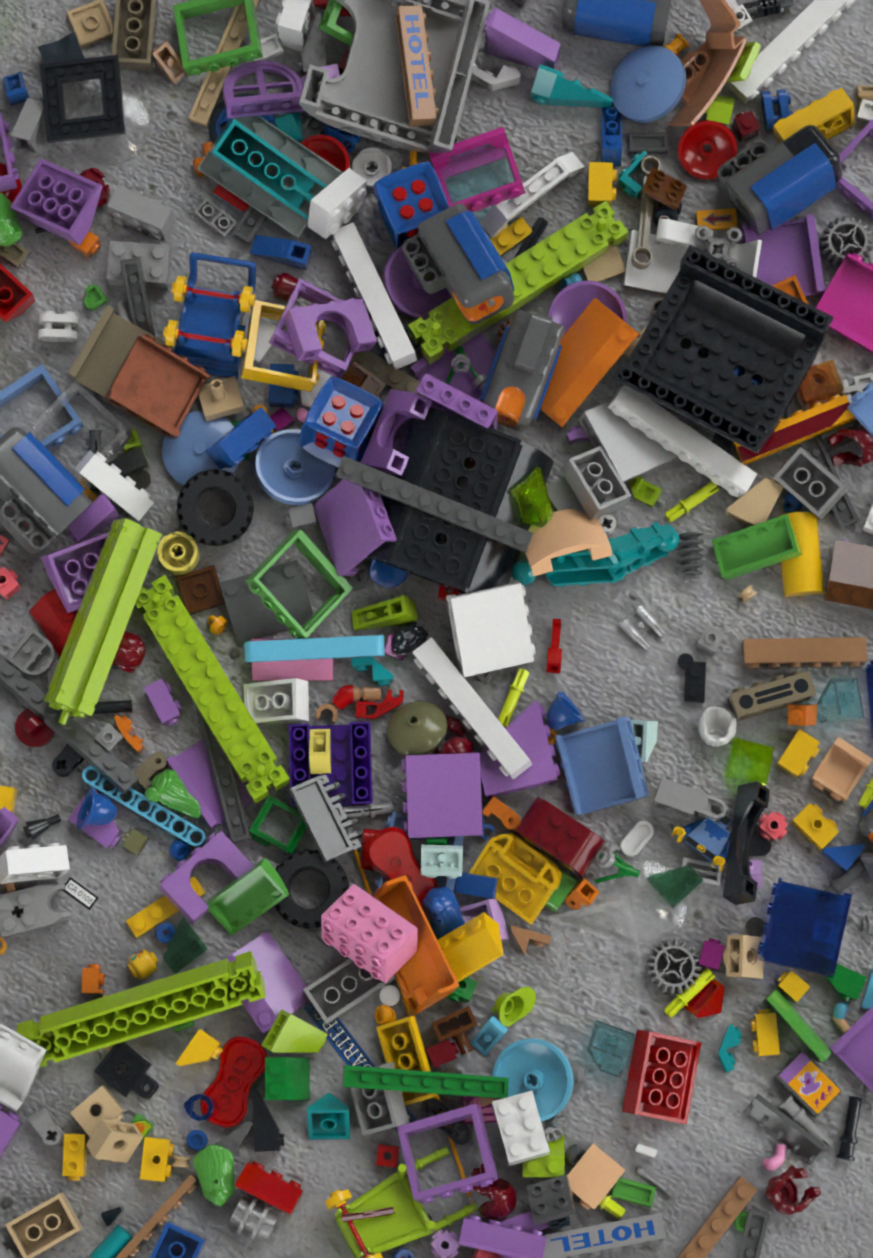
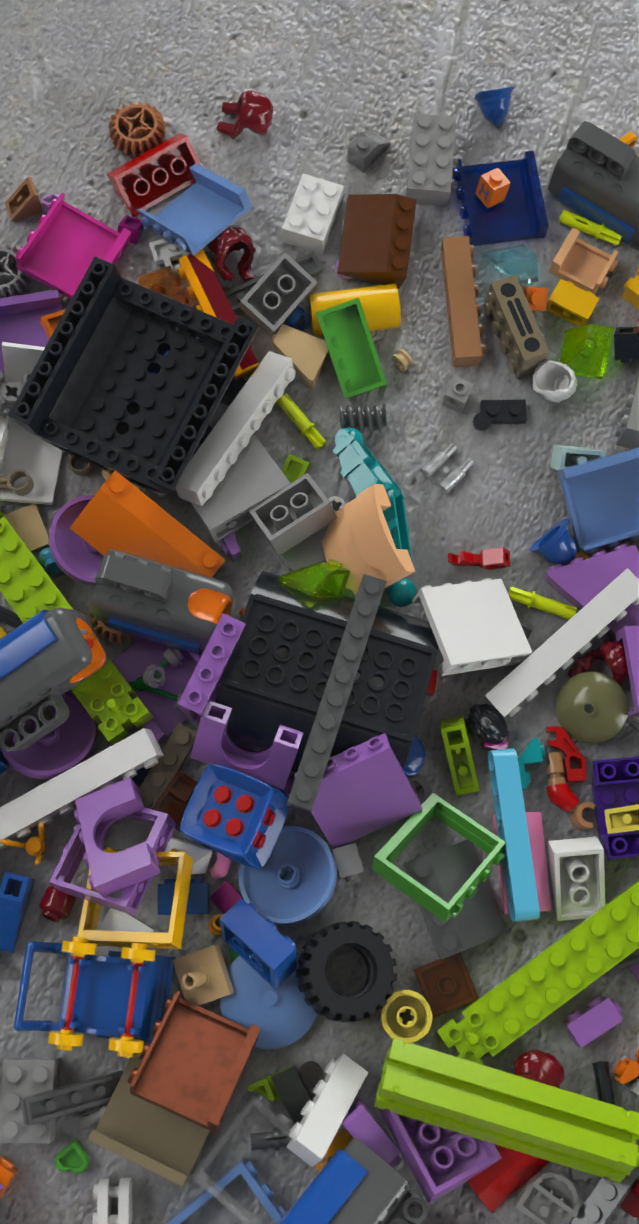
camera: 100 degrees left, 5 degrees down
light orange tile [207,615,228,636] -> none
none -> light orange plant [1,823,47,865]

